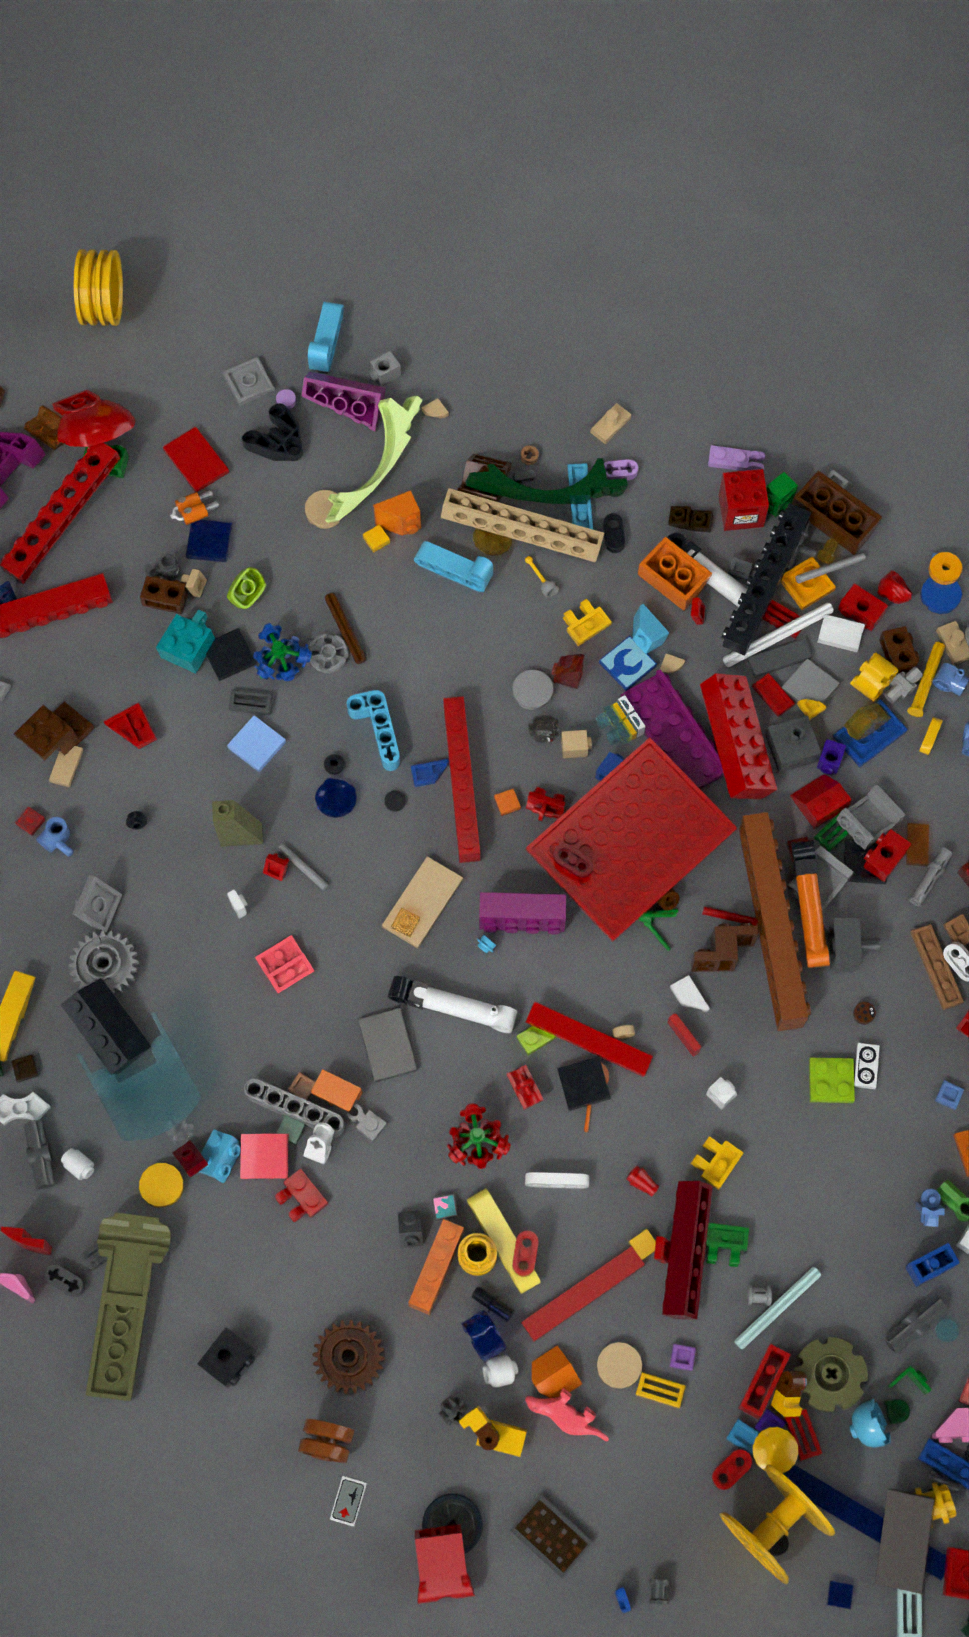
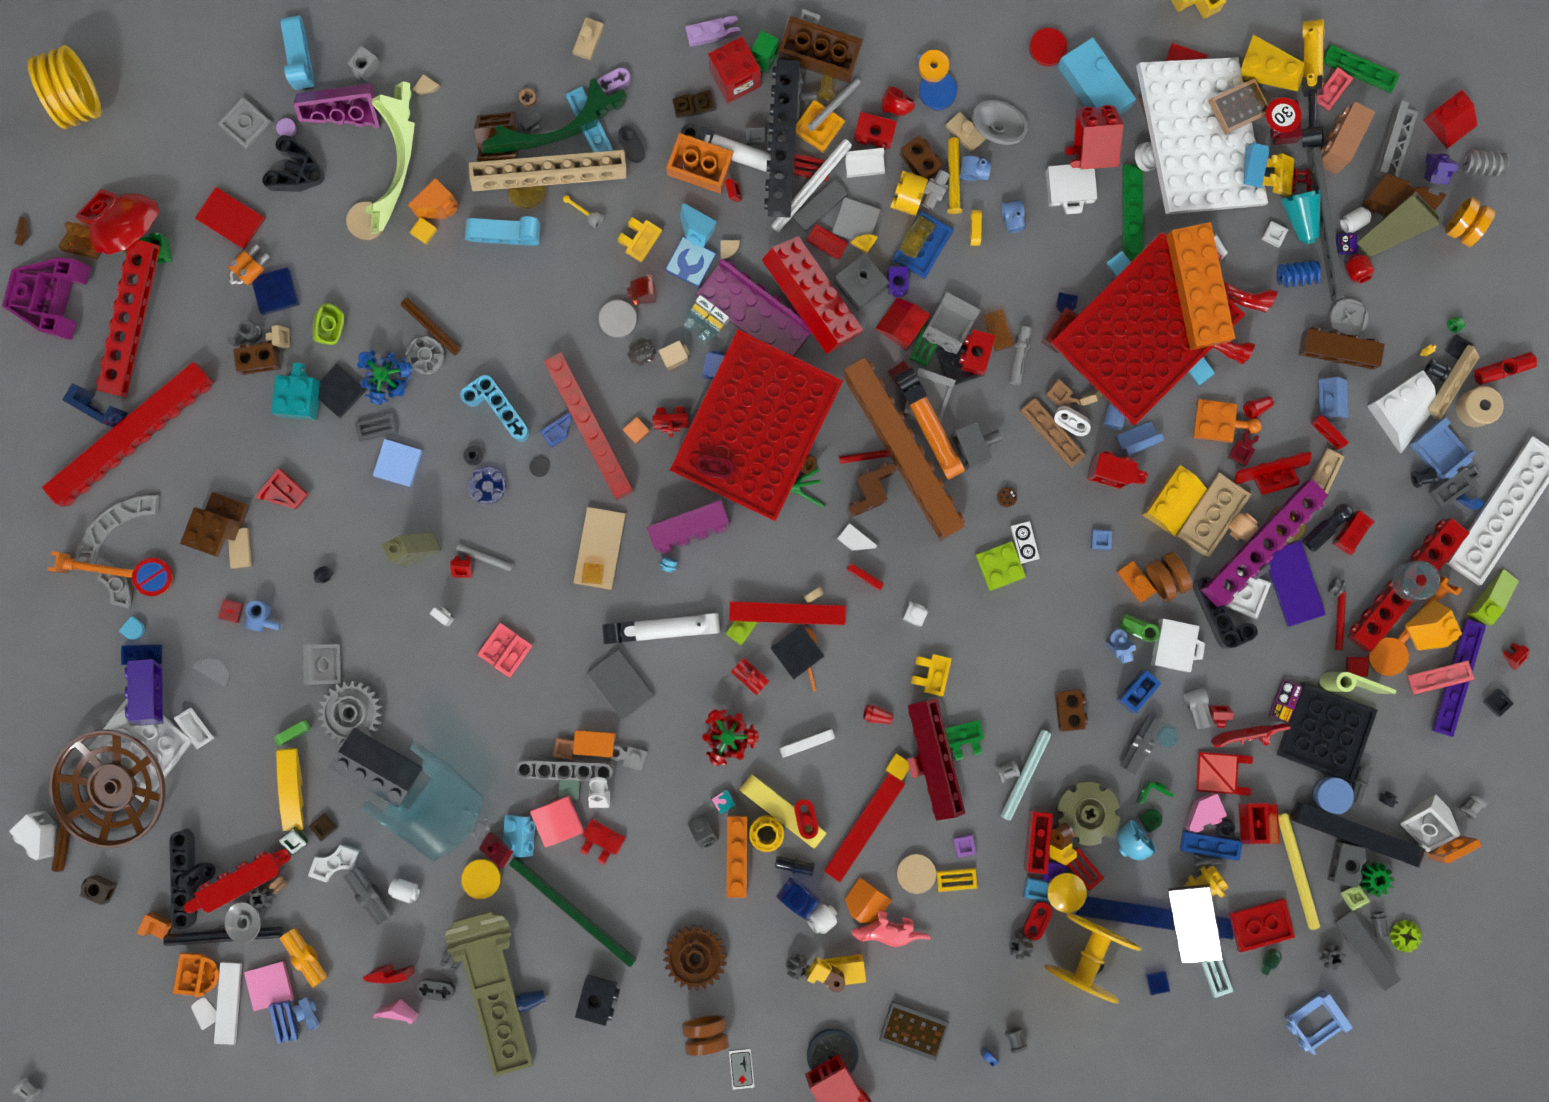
camera: 25 degrees left, 15 degrees up
none -> bright green beam [273,719,311,747]
none -> dark green tile [509,857,637,967]
none -> dark blue cone [515,990,546,1012]
none -> dark grey gear [1008,934,1034,960]
none -> reddish brown brick [1054,690,1088,732]

